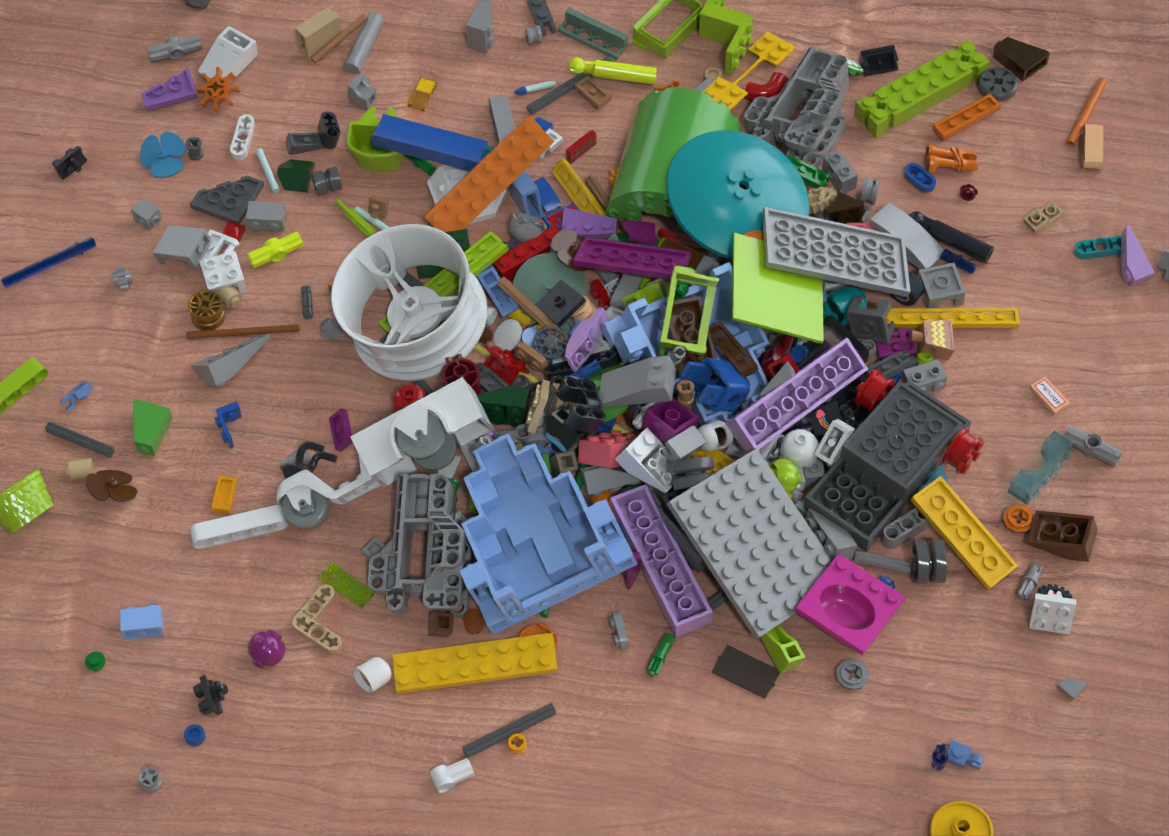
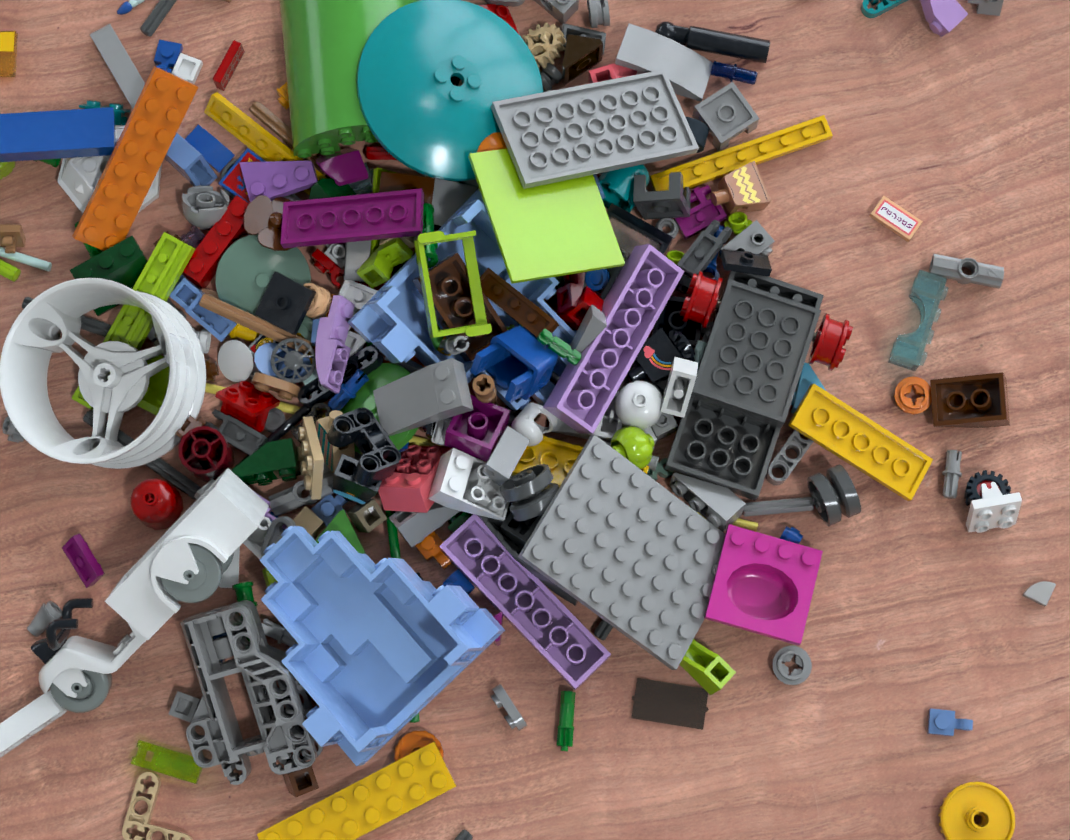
camera: 20 degrees left, 20 degrees up
clear orange wheel [463,609,484,634] -> none
green plate [787,155,830,189] -> none
clear blue axle [931,743,948,771] -> none
none -> green axle [537,329,582,365]
none -> black plate [720,249,772,276]

